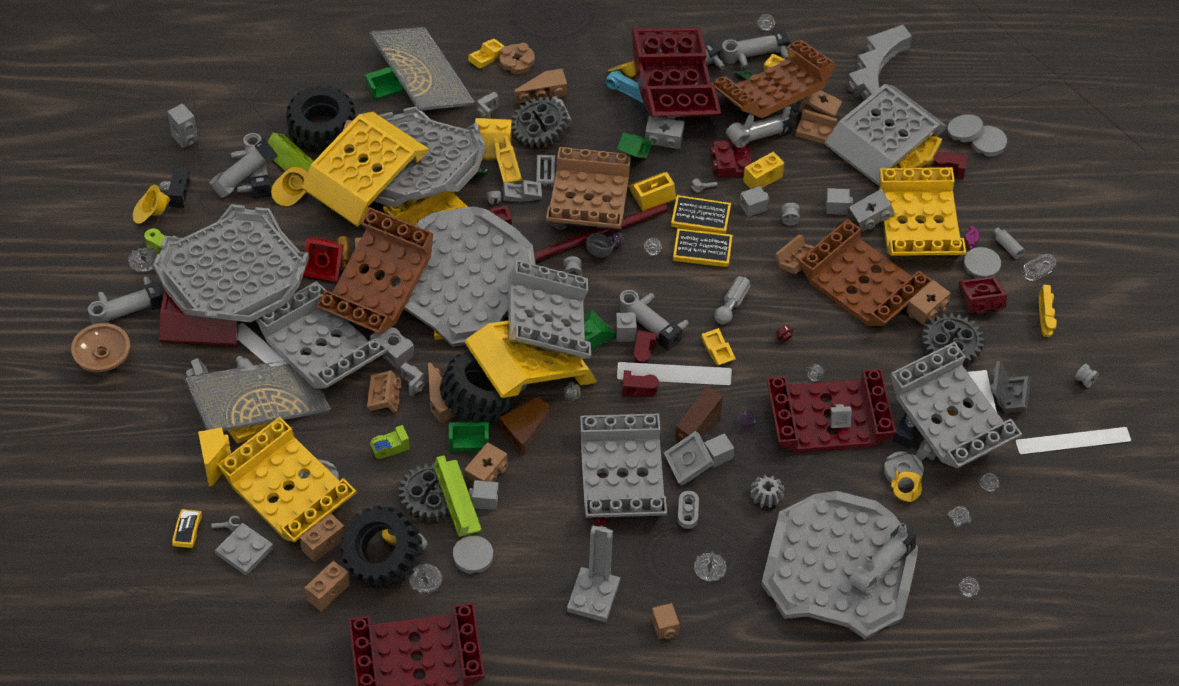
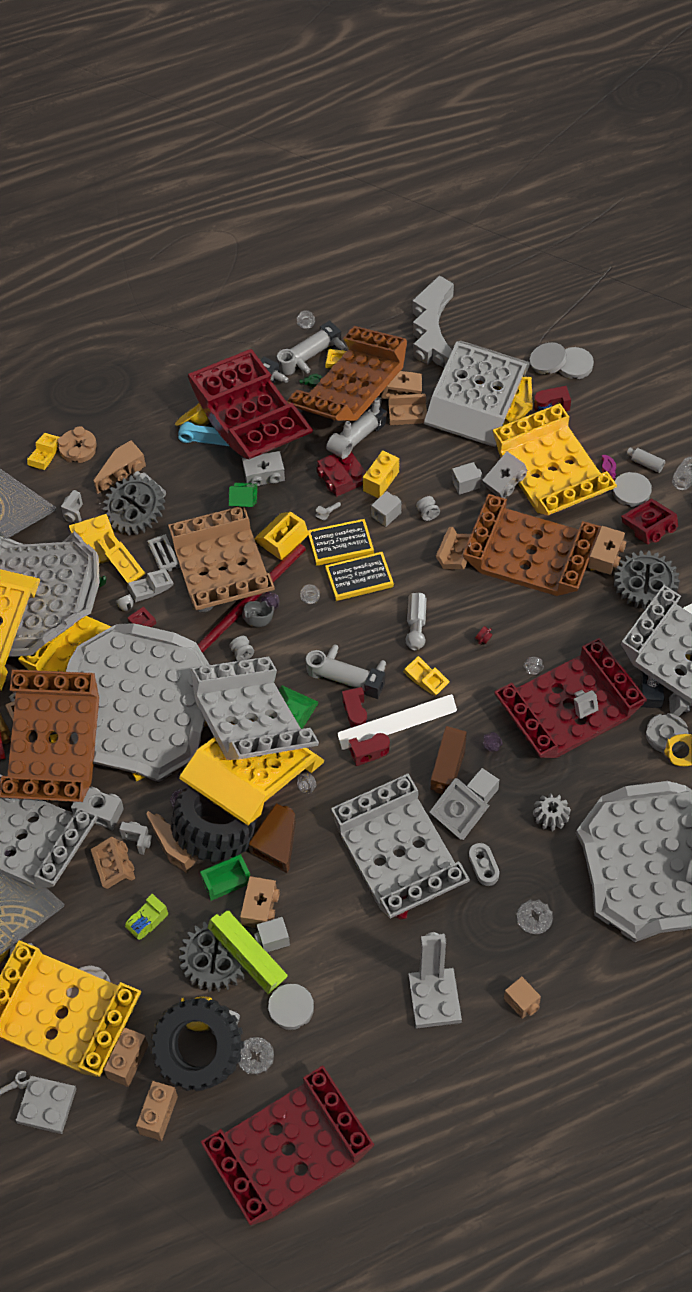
camera: 20 degrees left, 5 degrees up
light grey brick [616,312,637,342] -> none

